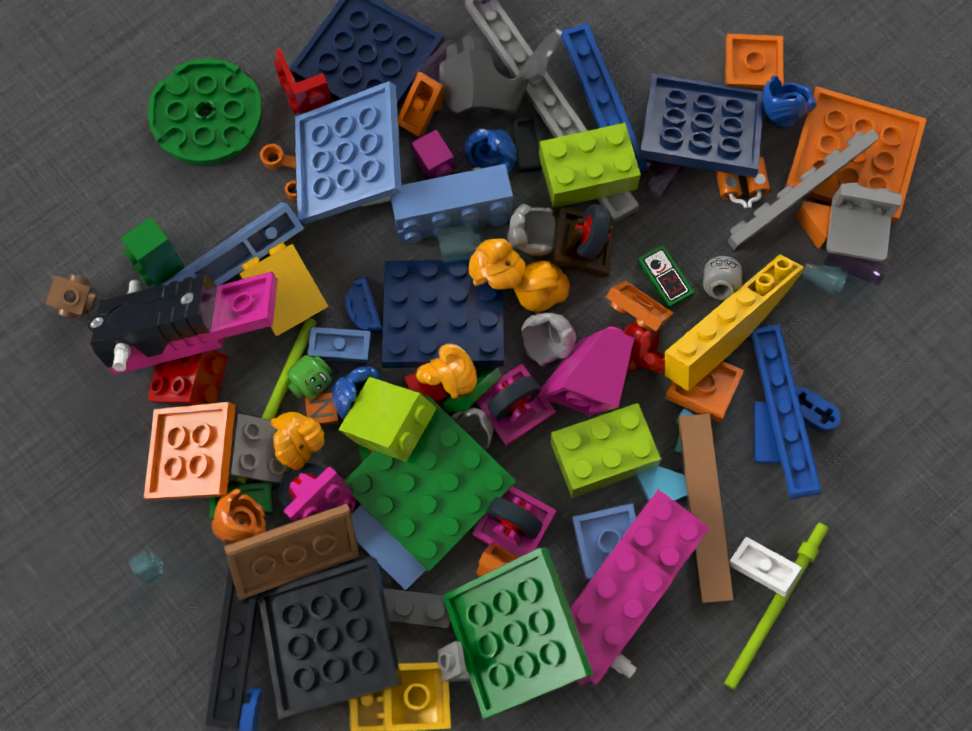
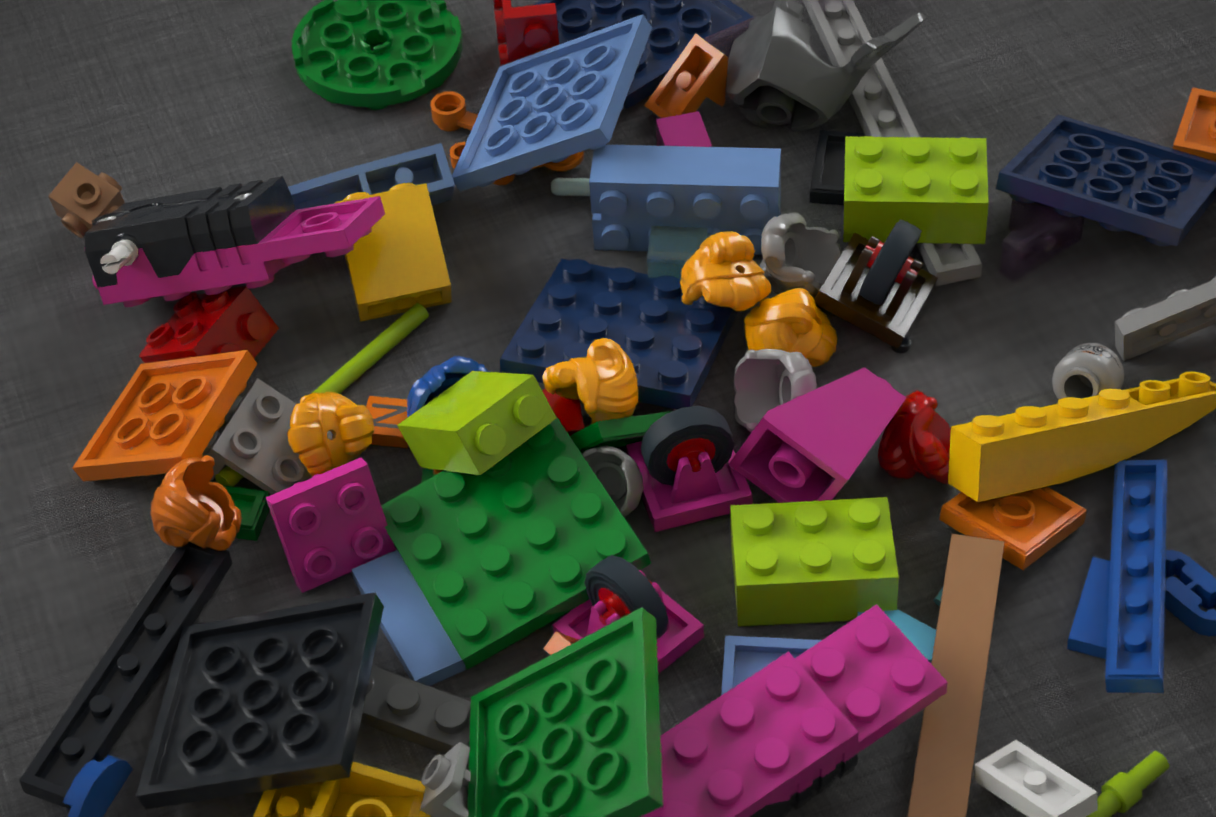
camera: 20 degrees right, 25 degrees down
green wedge [120,216,186,287] -> none
clear light blue piece [128,550,163,583] -> none
medium nougat tile [224,504,360,600] -> none
bright green head [287,355,332,400] -> none
medium blue plate [308,327,371,363] -> none
blue tile [345,276,383,333] -> none
blue hair [463,129,518,176] -> none
blue plate [561,23,648,174] -> none
orange plate [606,280,674,331] -> none
tile [637,245,694,309] -> none
orange piece [716,157,770,208] -> none

